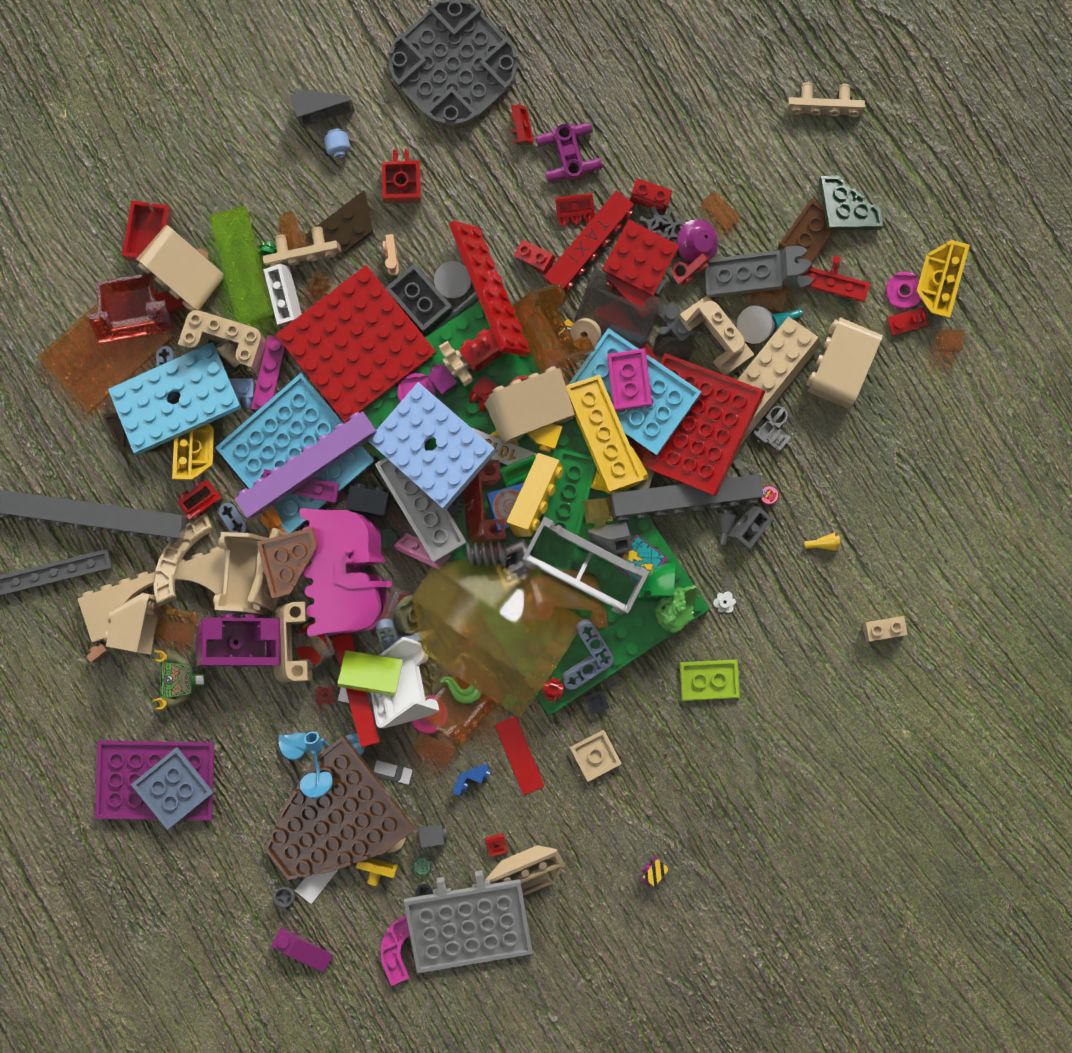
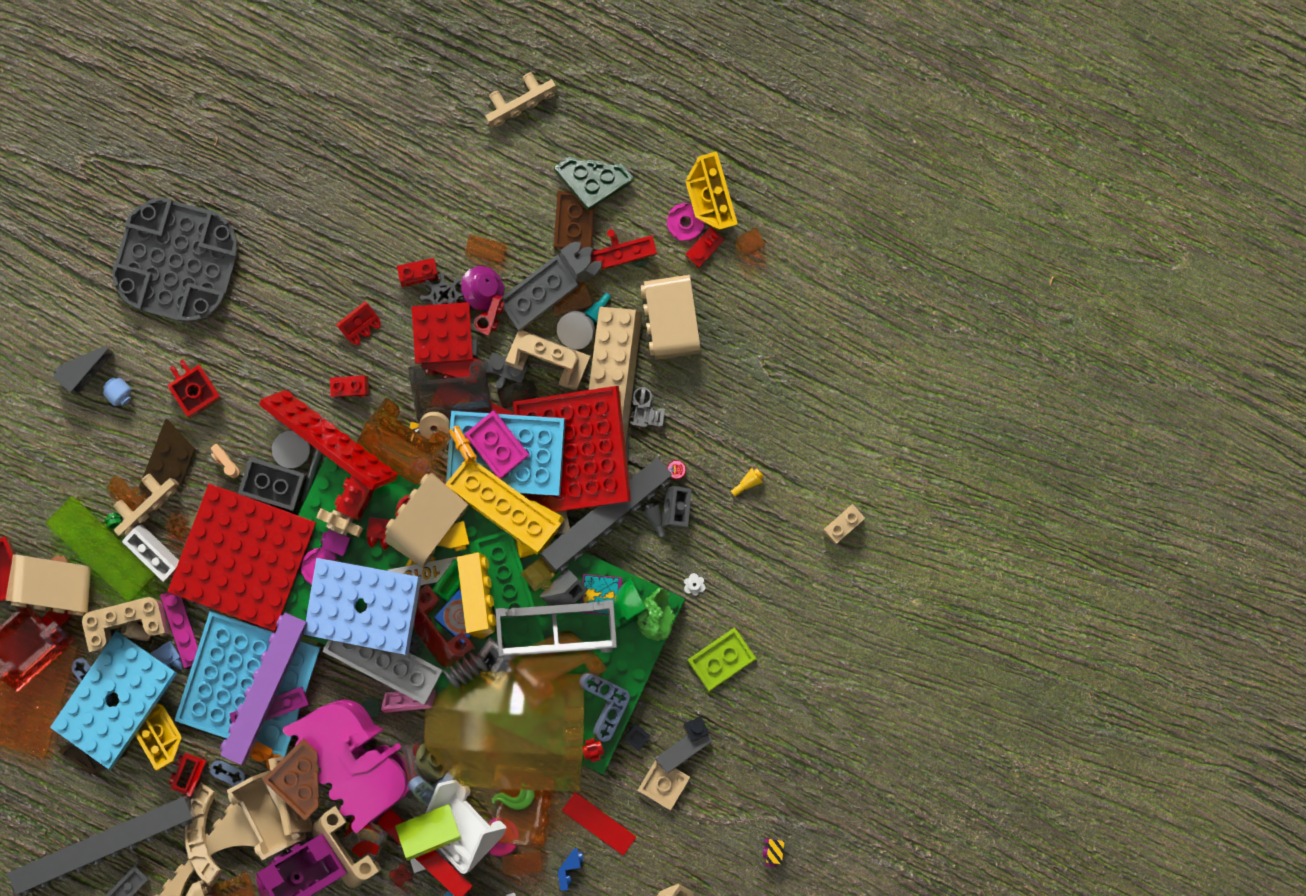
camera: 35 degrees left, 0 degrees up
black brick [346,483,391,519] -> none
red plate [510,104,534,145] -> none
magenta piece [536,122,603,183] -> none
red brick [544,190,634,294] -> none
none -> light orange pin [449,426,477,464]
none -> dark grey tile [655,735,713,775]
none -> black plate [683,716,709,742]

